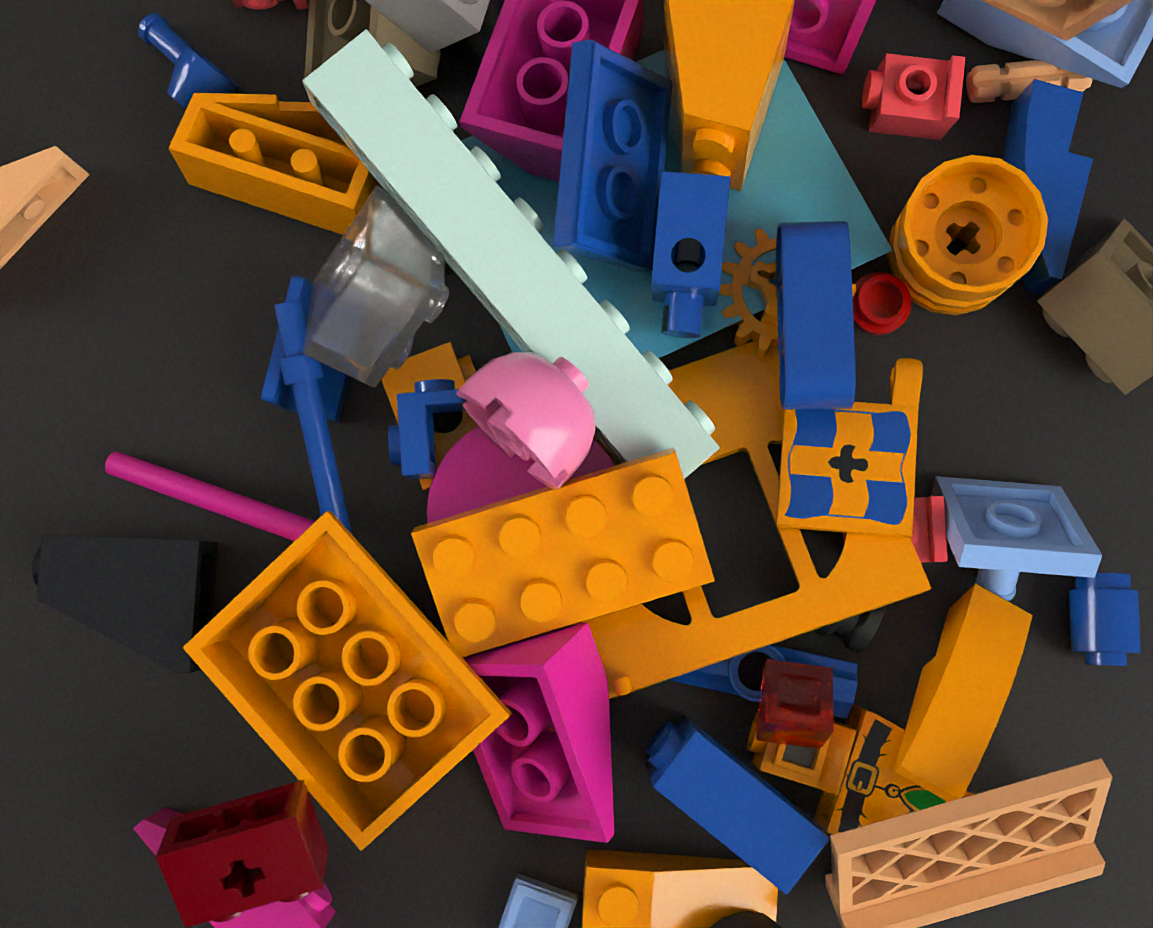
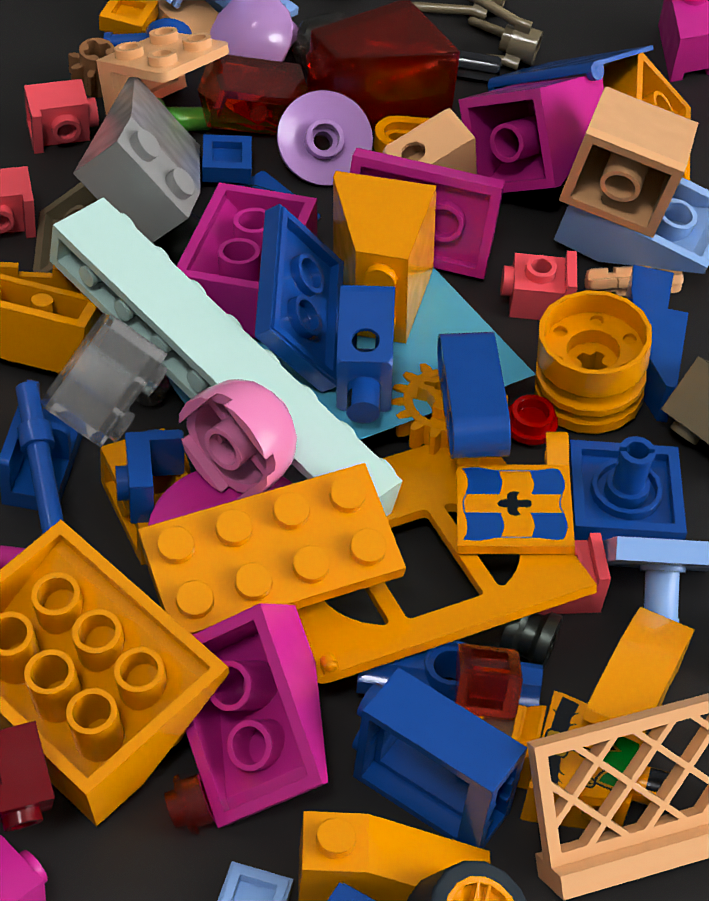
camera: 10 degrees left, 35 degrees down
none -> clear red plate [164,773,215,835]
none -> blue plate [569,436,687,540]

